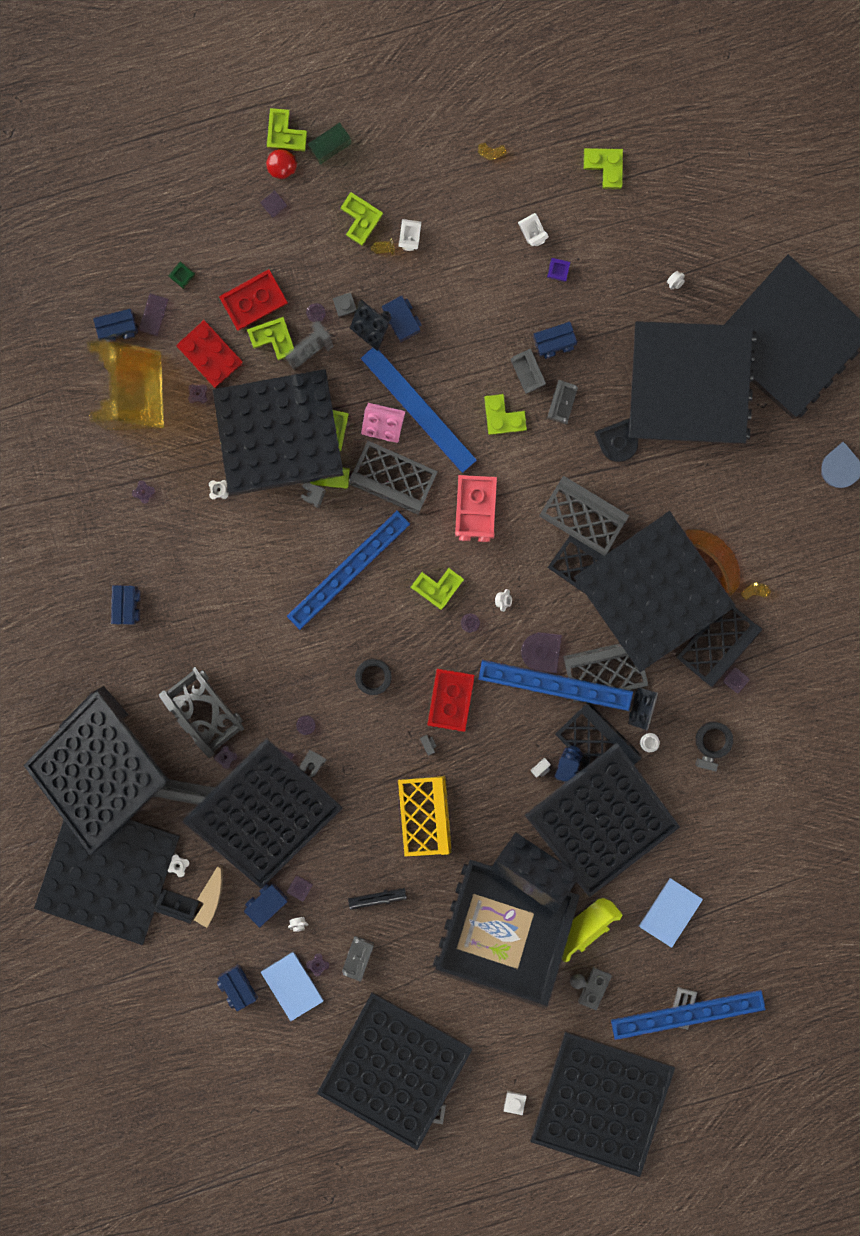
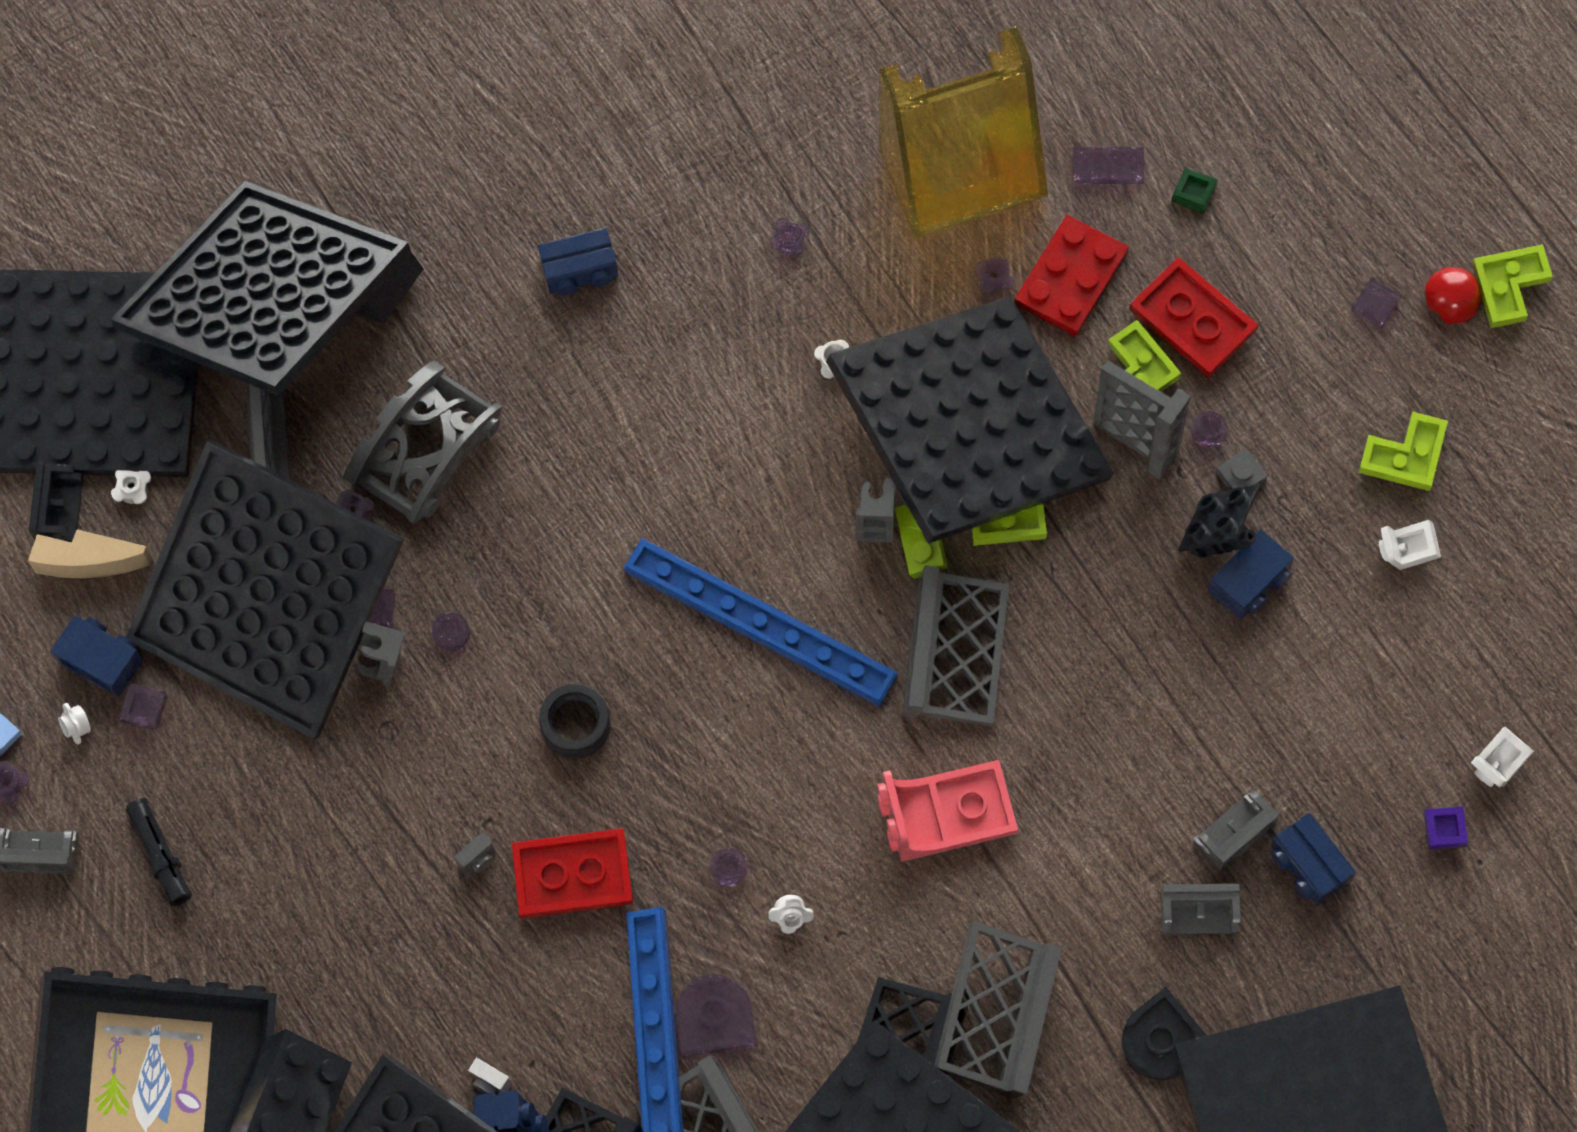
camera: 75 degrees right, 20 degrees down
dark blue brick [93,309,138,345] -> none
clear green brick [308,122,352,165] -> none
blue tile [361,348,477,473] -> none
bright pink bracket [361,403,405,443] -> none
clear yellow piece [370,238,395,255] -> none
yellow fence [398,776,452,856] -> none
lime plate [411,568,464,610] -> none
lime plate [484,394,527,435] -> none
white plate [667,271,685,289] -> none

